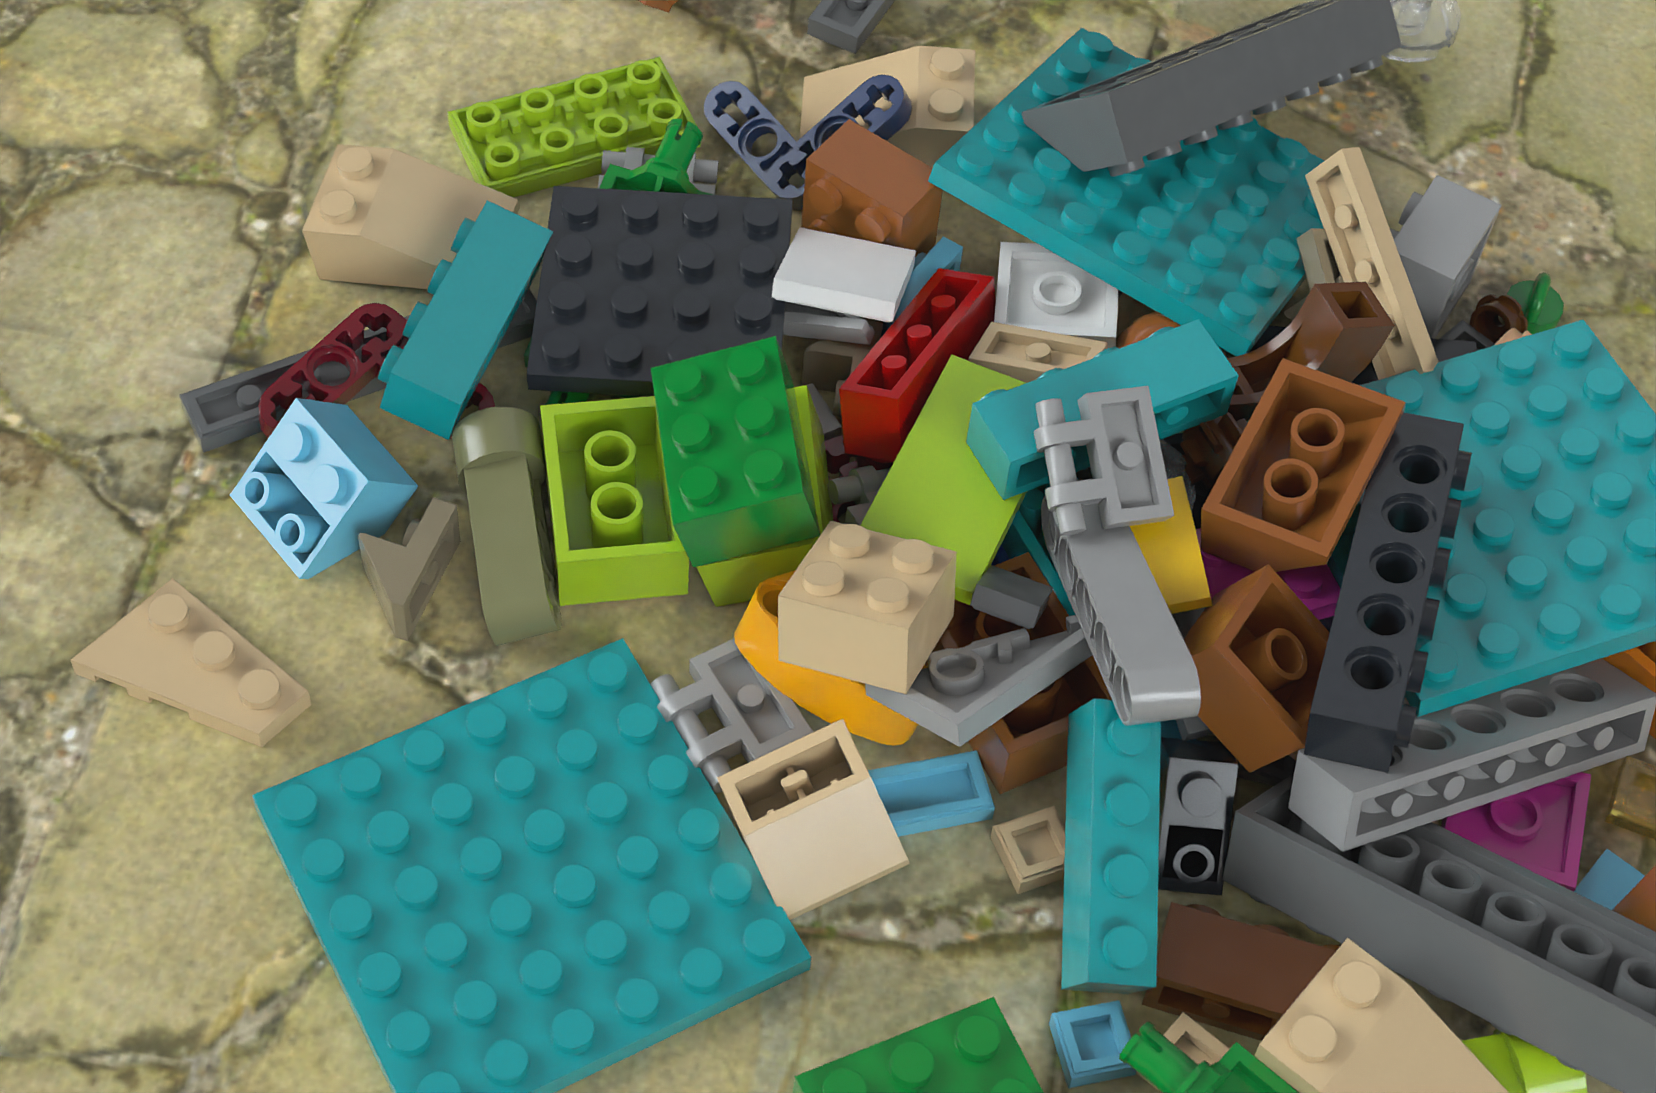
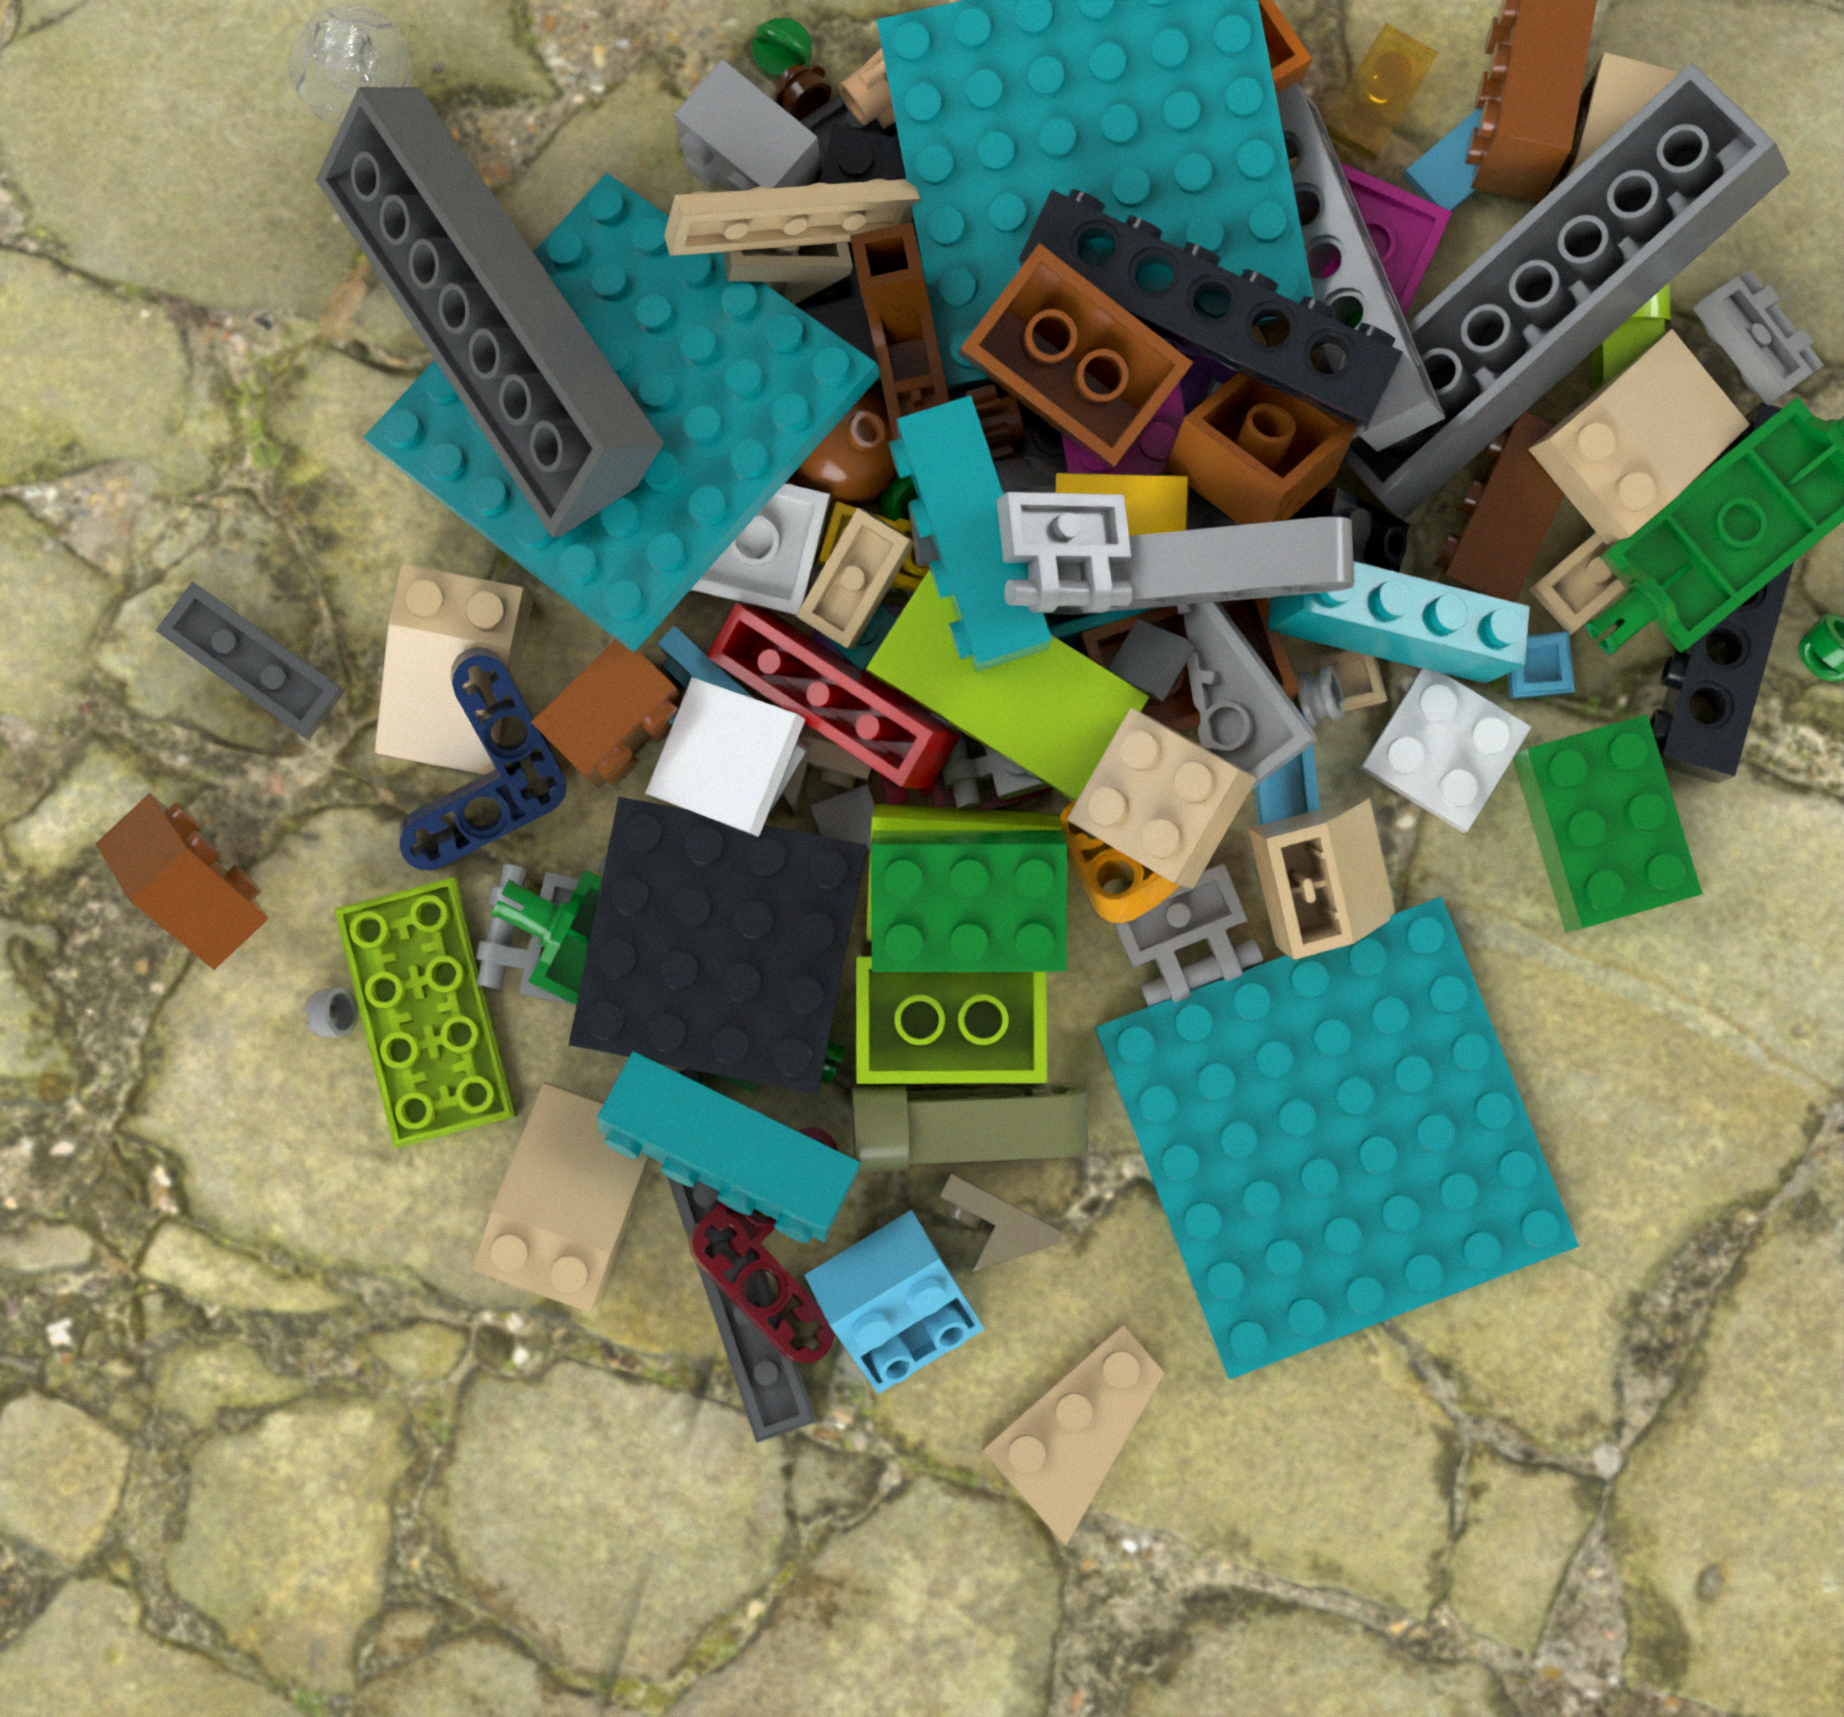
camera: 75 degrees left, 30 degrees up
none -> light grey hinge [303,987,358,1038]
none -> light grey bush [1297,665,1345,726]
none -> white plate [1359,668,1532,833]

